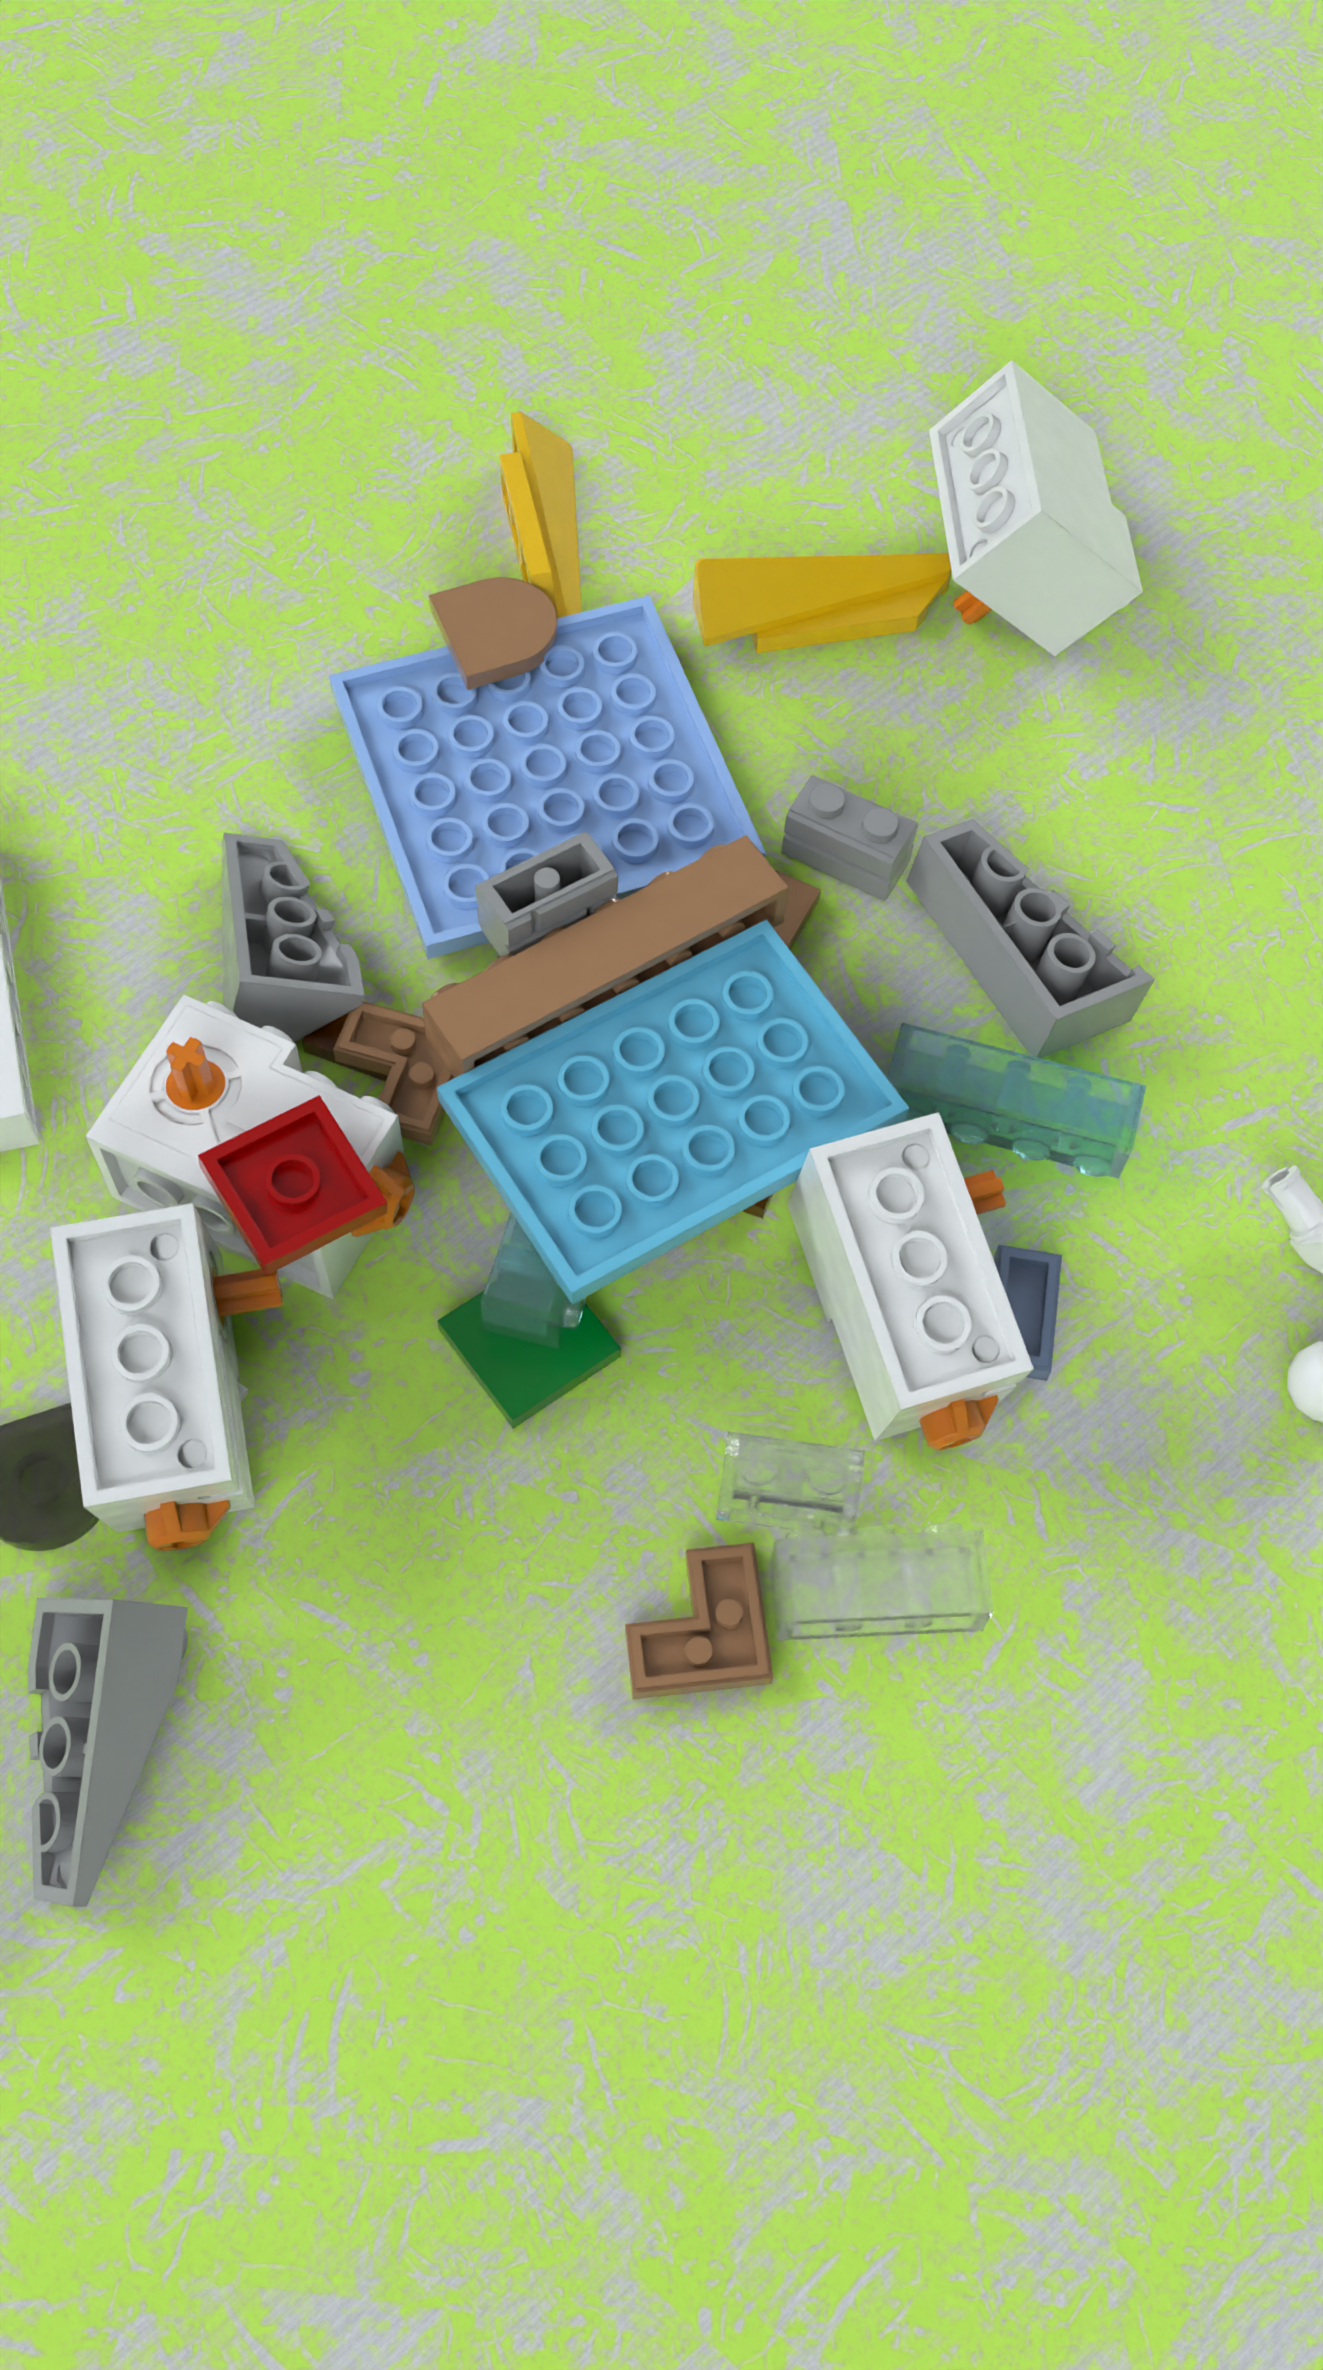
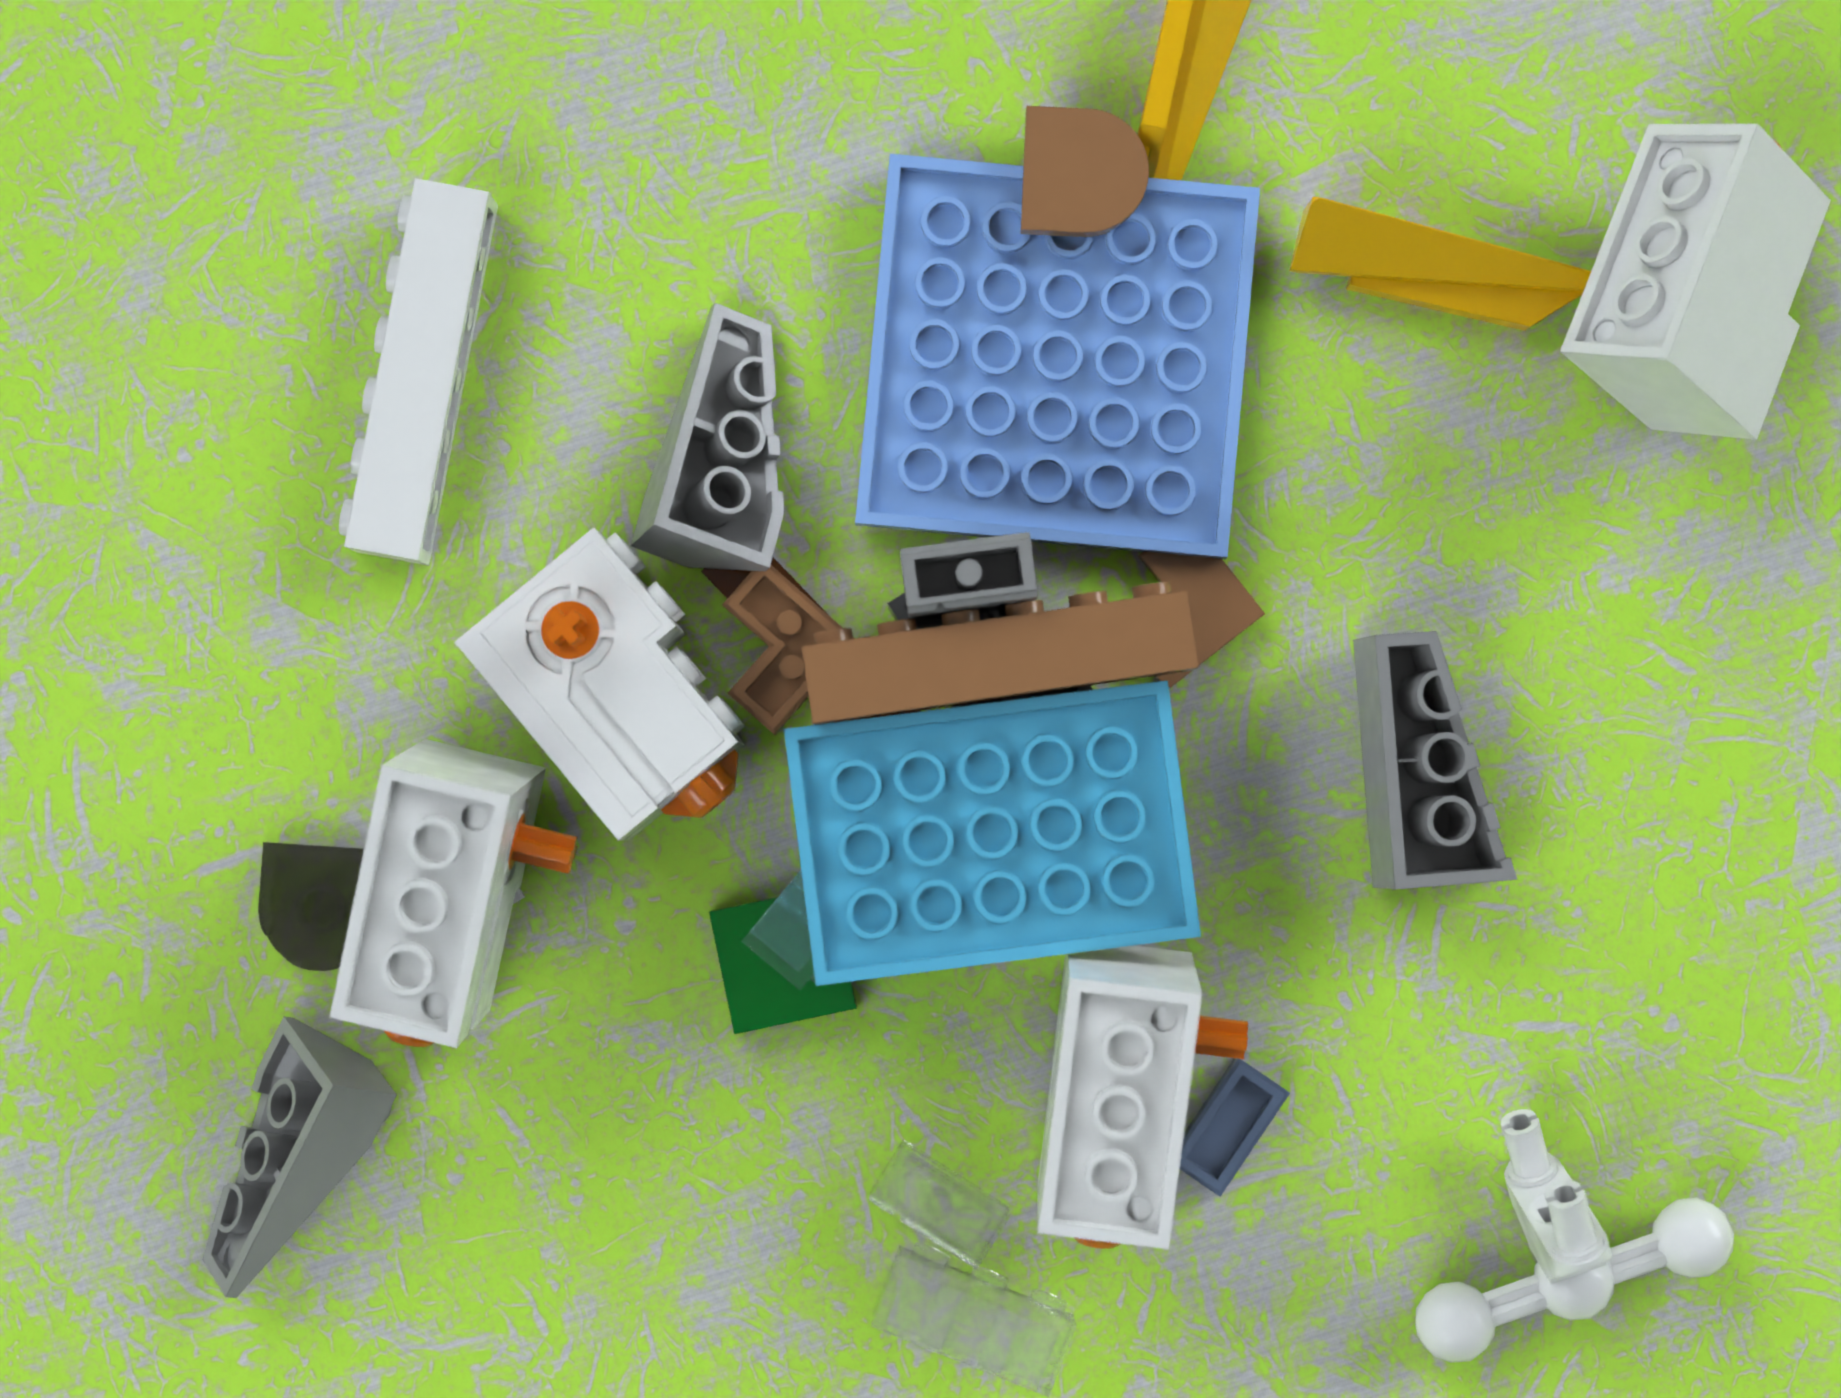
camera: 25 degrees right, 25 degrees up
red plate [198,1095,387,1276] -> none
medium nougat tile [625,1543,773,1699] -> none
light grey brick [781,775,918,901] -> none
clear light blue brick [887,1022,1146,1179] -> none

